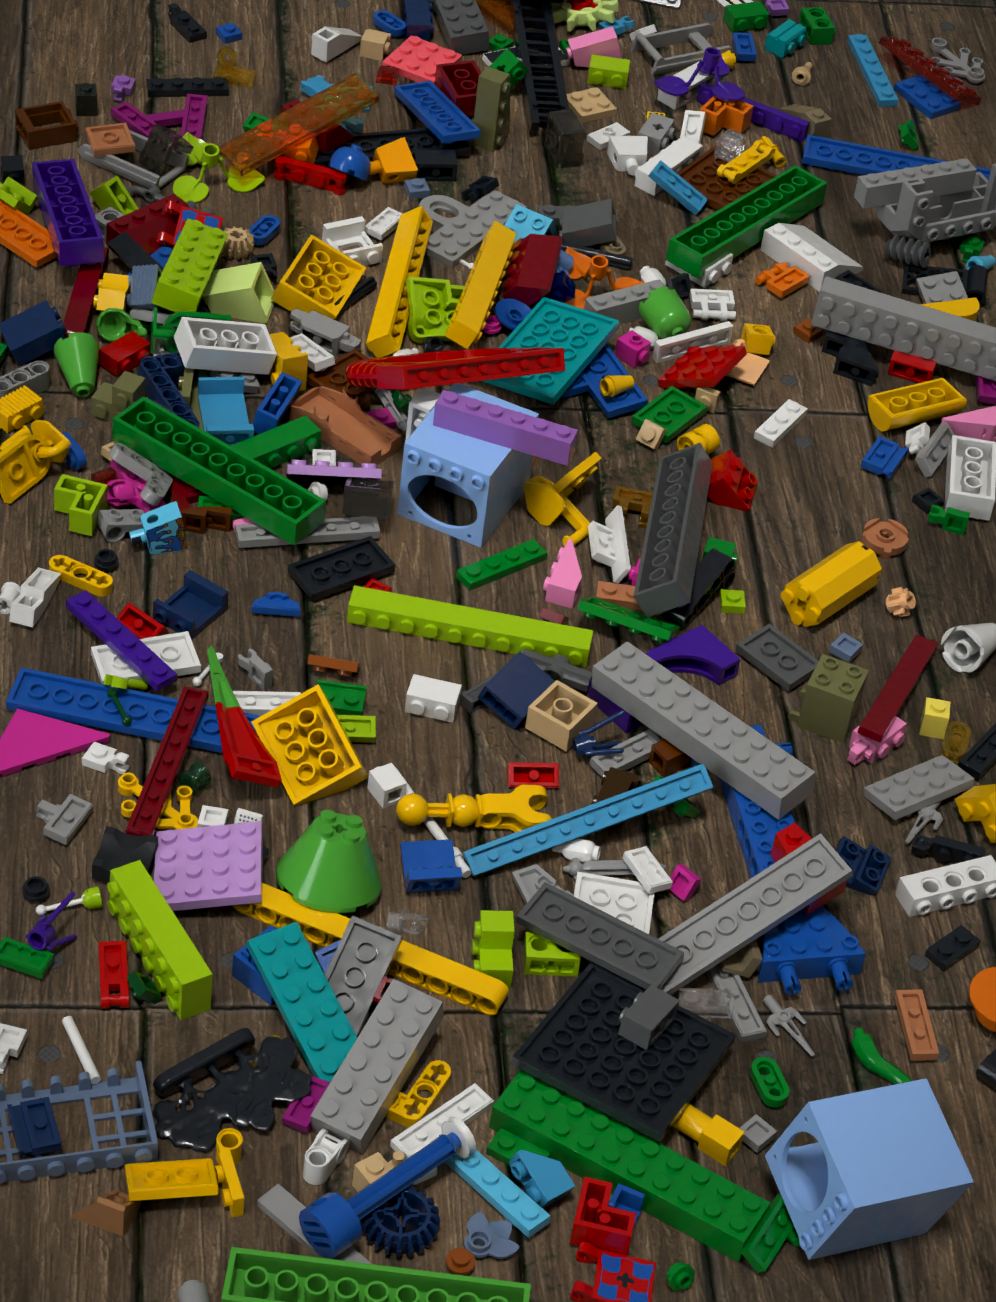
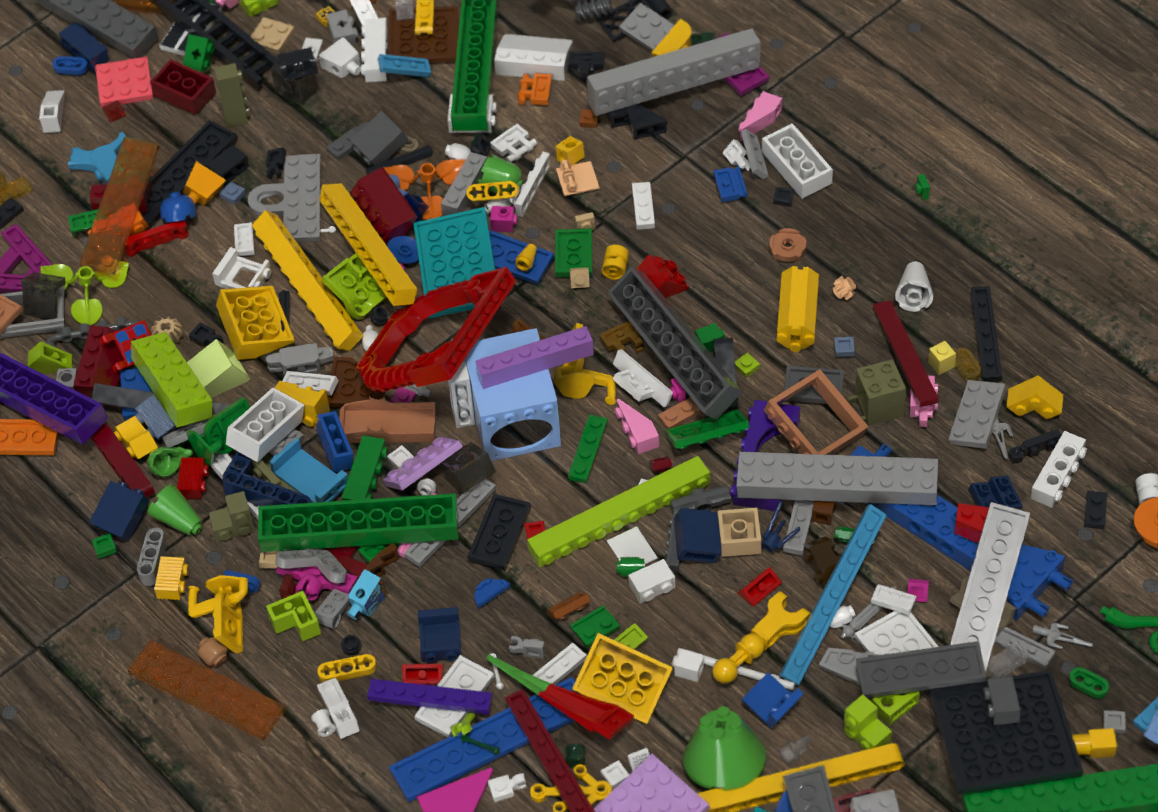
camera: 30 degrees left, 10 degrees up
blue plate [248,215,280,246] -> none
tan brick [360,29,391,61] -> none
blue plate [394,81,481,144] -> none
green plate [489,33,514,51] -> none
medium azure bracket [504,204,557,242] -> none
red plate [657,345,747,388] -> none
yellow brick [868,378,967,431] -> none
red brick [888,350,937,383] -> none
nougat plate [894,989,939,1061] -> none
green plate [927,505,970,536] -> none
none -> black hinge [277,47,319,81]
none -> yellow beam [466,181,520,201]
none -> white sticker [607,526,658,564]
none -> green brick [616,557,645,577]
none -> nougat window [764,369,868,455]

